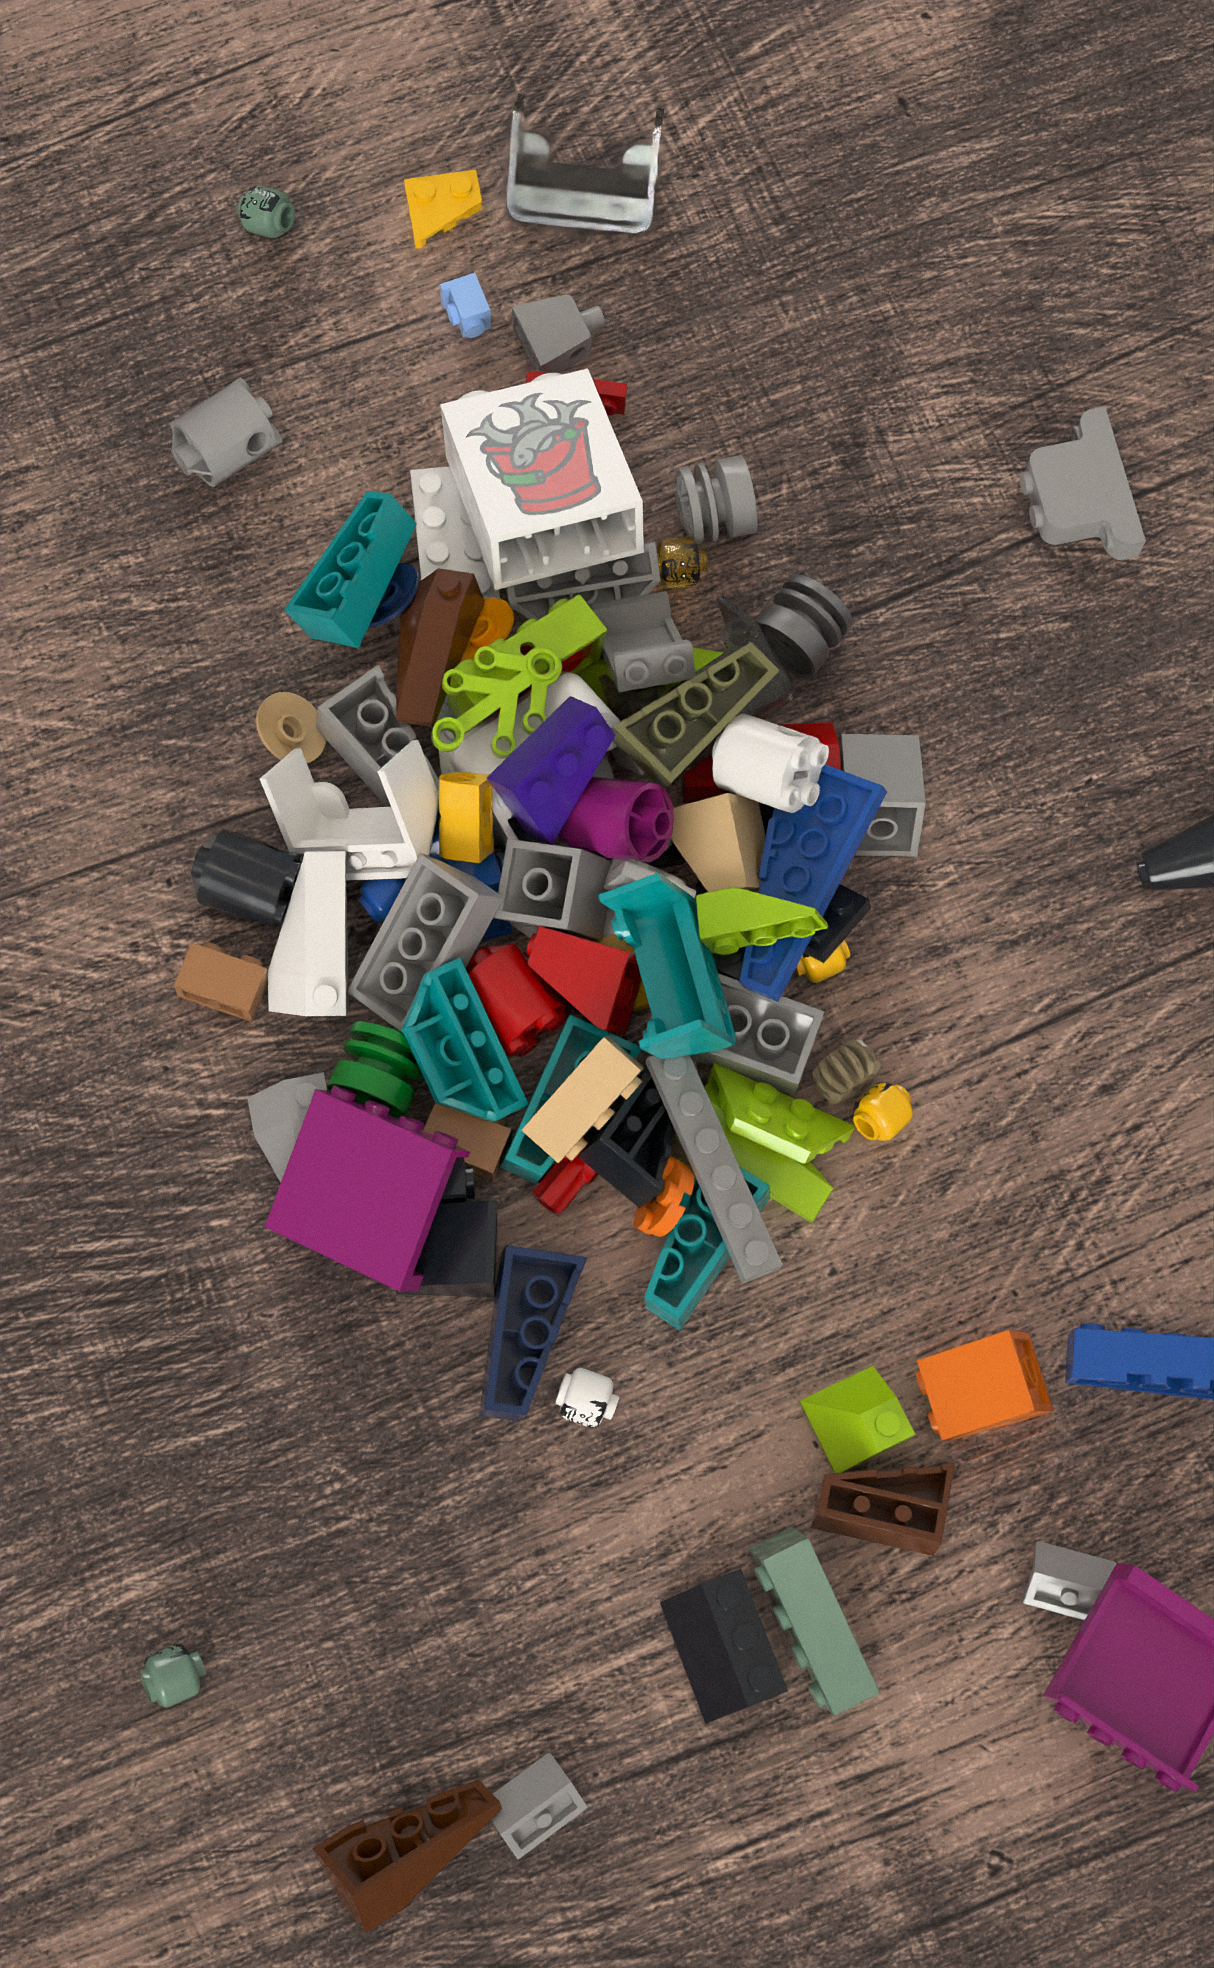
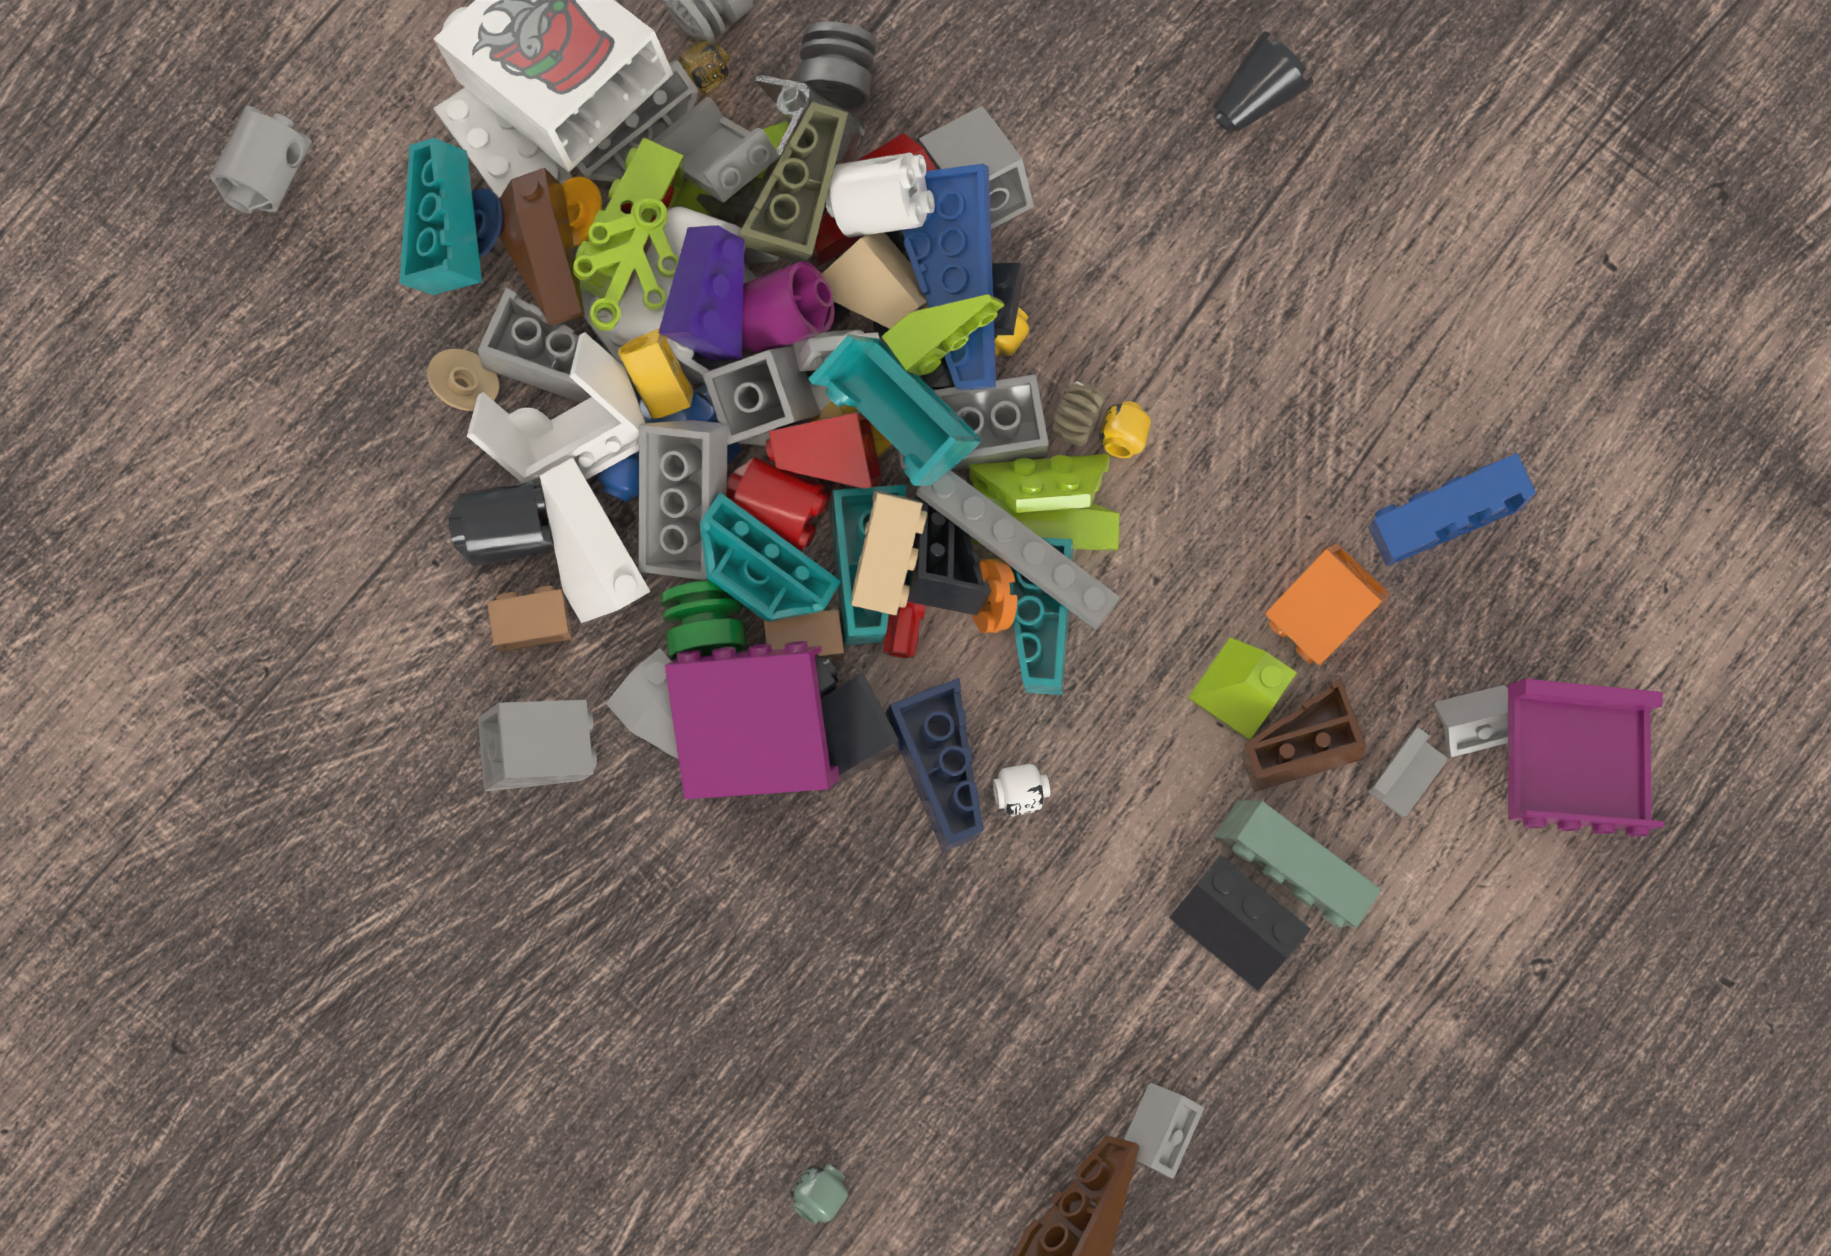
camera: 25 degrees left, 5 degrees up
none -> light grey slope [478,700,597,791]
none -> light grey panel [1368,727,1447,818]

